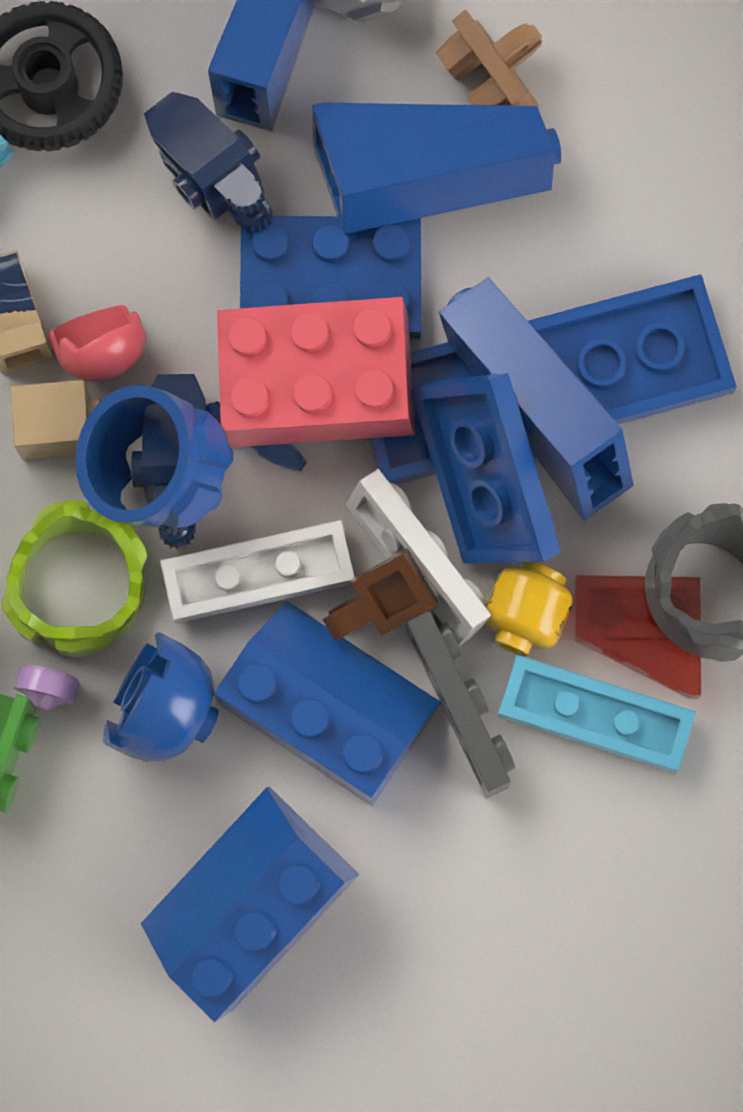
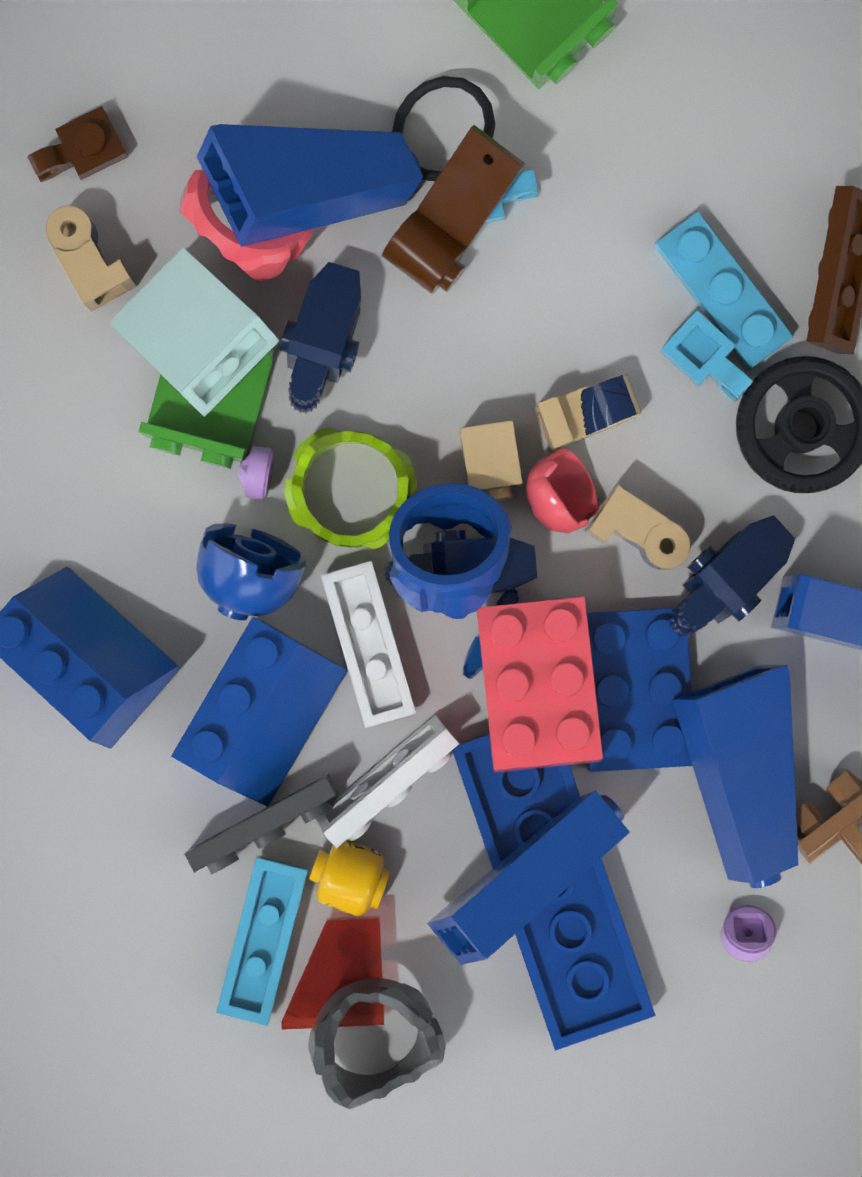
camera: 80 degrees right, 10 degrees up
reddish brown plate [323,549,438,641] -> none
blue plate [410,372,561,564] -> none
none -> tan leg [585,485,690,570]
none -> lavender tile [720,905,776,962]

